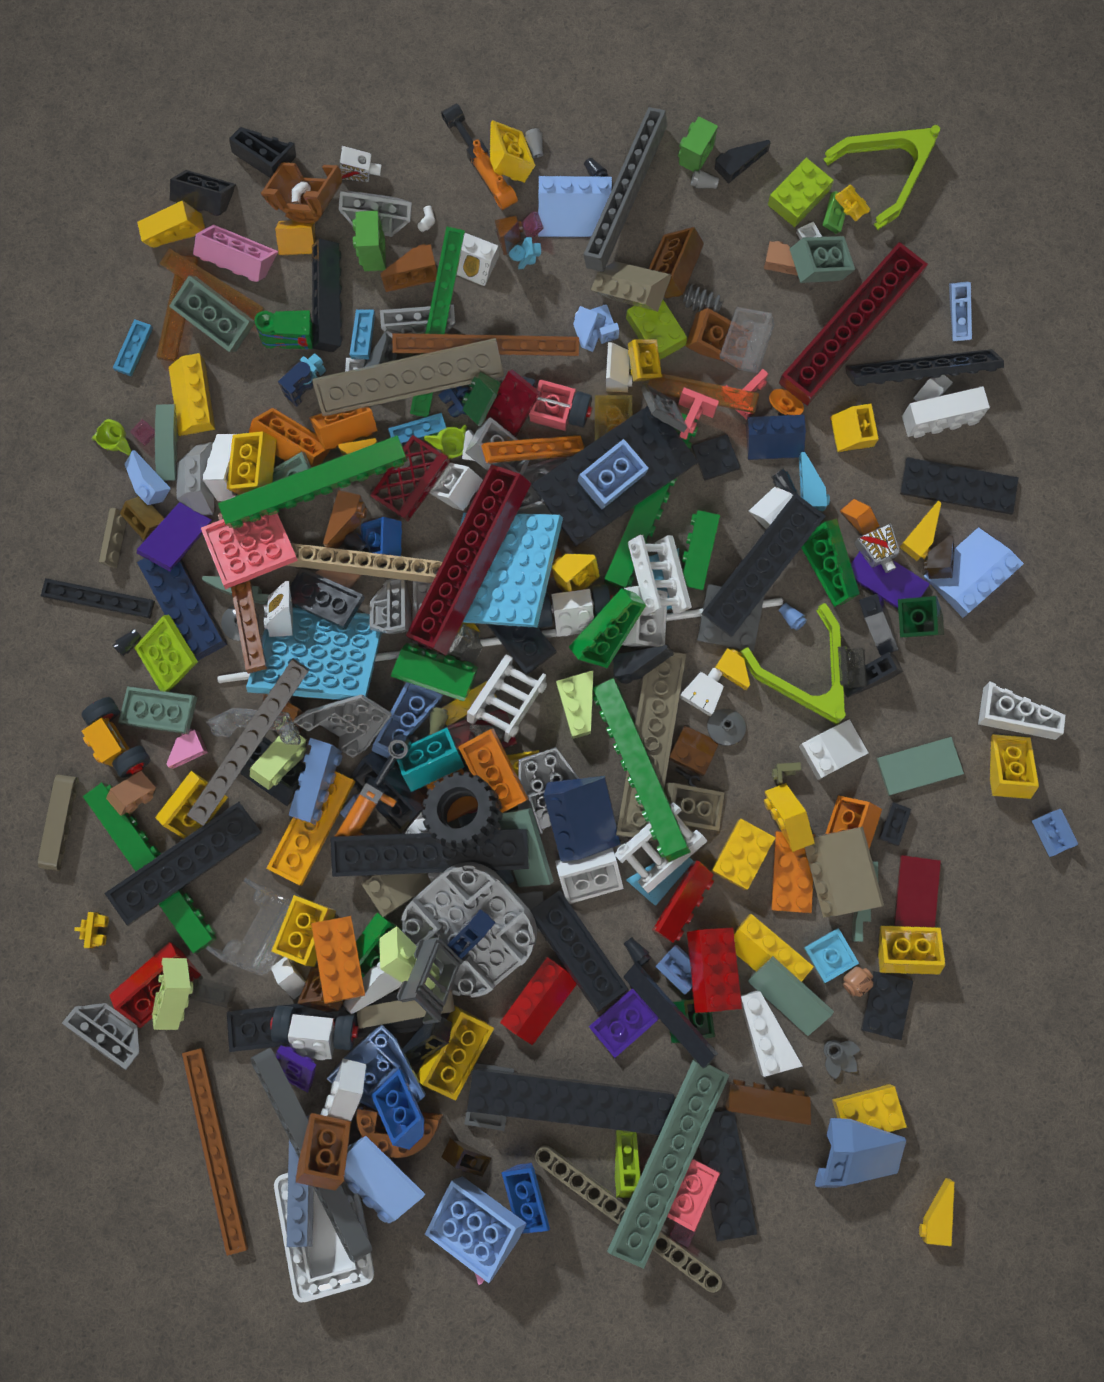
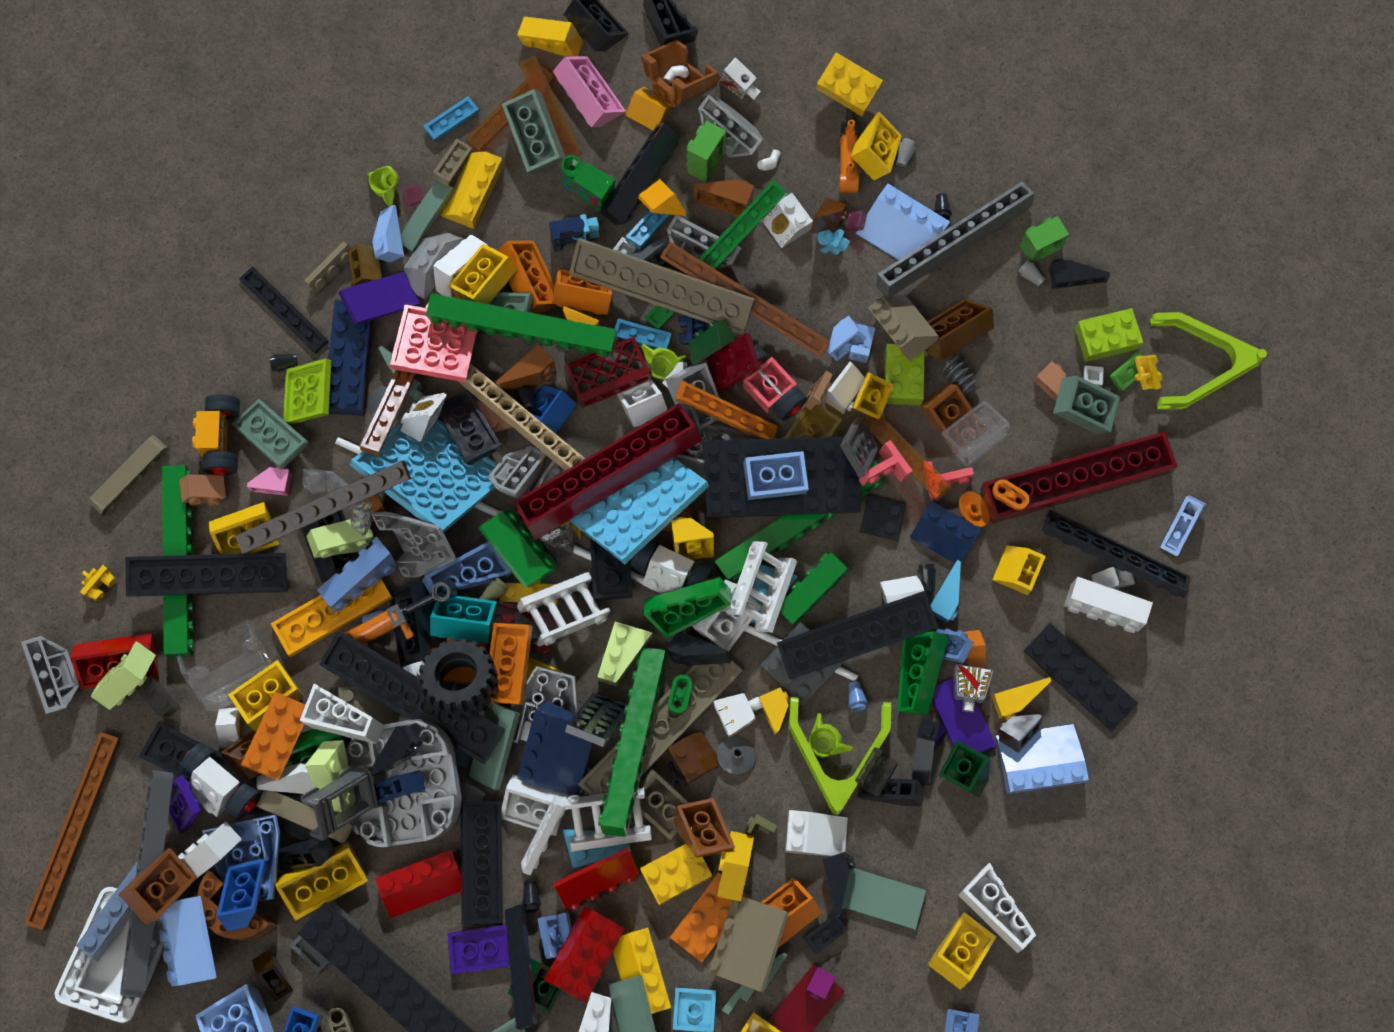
camera: 25 degrees right, 5 degrees down
none -> white wedge [300,684,384,744]
none -> black slope [370,725,424,776]
none -> dark tan plate [431,138,472,186]
none -> white plate [521,796,565,875]
none -> black plate [565,693,626,747]
none -> light orange slope [638,179,686,216]
none -> green plate [668,675,692,715]
none -> dark orange slope [673,798,735,858]
none -> medium nougat plate [805,370,833,410]
none -> magenta brick [806,967,836,1001]
none -> lime piece [808,713,853,758]
none -> yellow brick [816,52,883,117]
none -> black slope [822,852,856,920]
none -> medium blue bracket [936,628,974,663]
none -> orange plate [992,480,1029,511]

